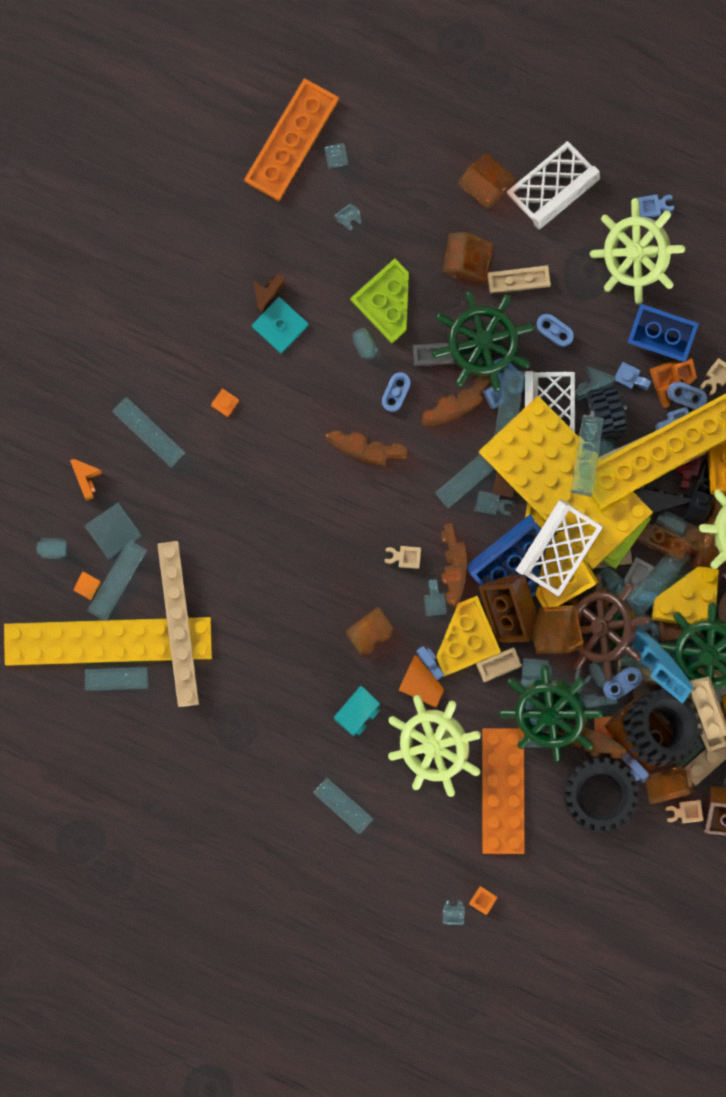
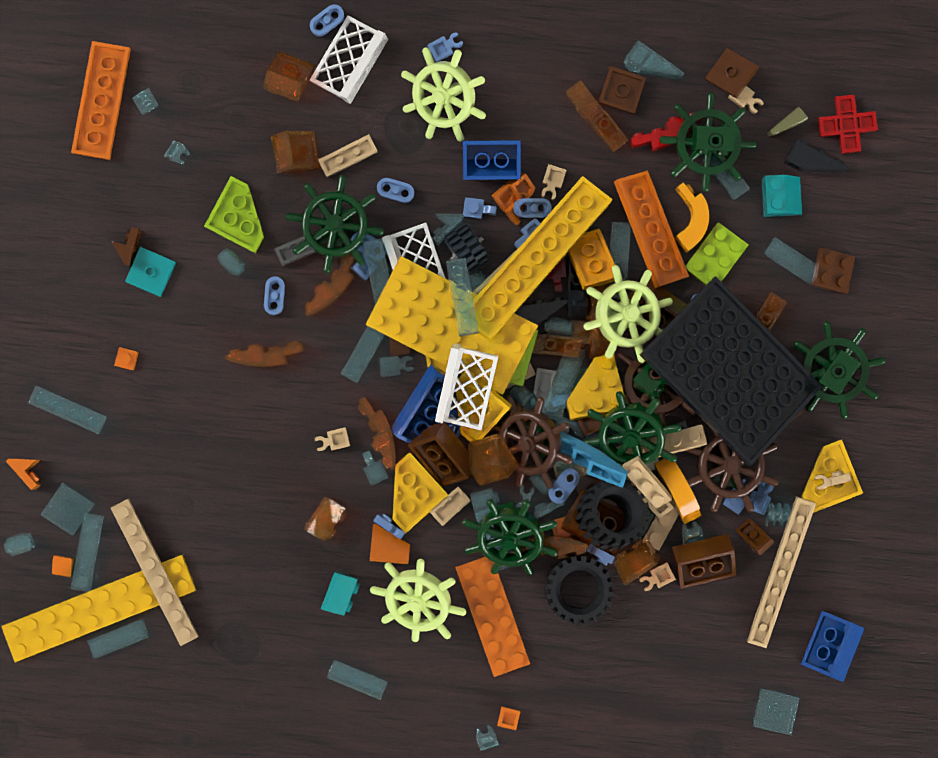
camera: 25 degrees left, 5 degrees up
none -> medium blue plate [310,4,344,36]

